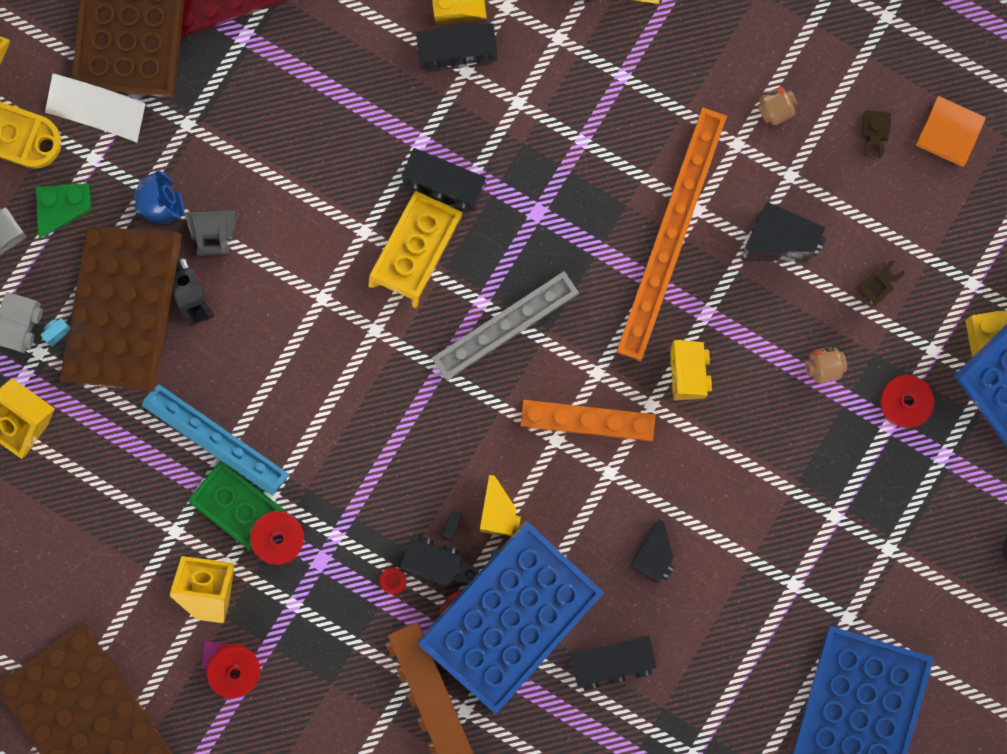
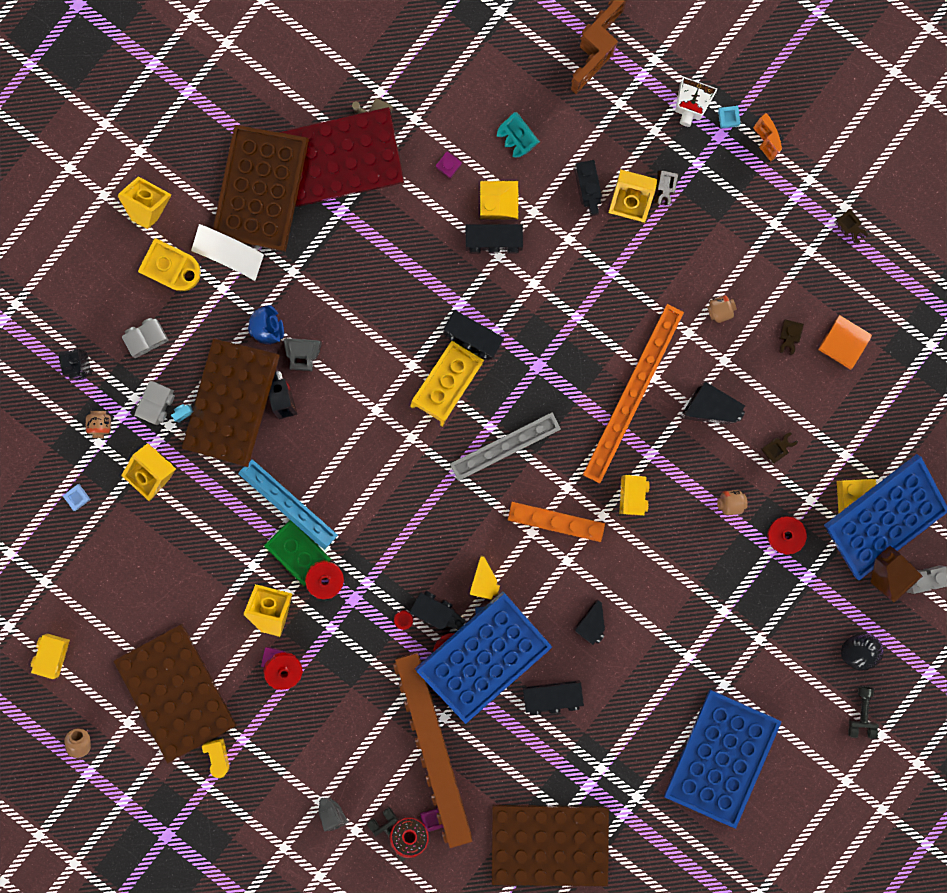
camera: 10 degrees right, 5 degrees up
green wing [36,183,92,239] -> none
black tile [443,511,462,541] -> none

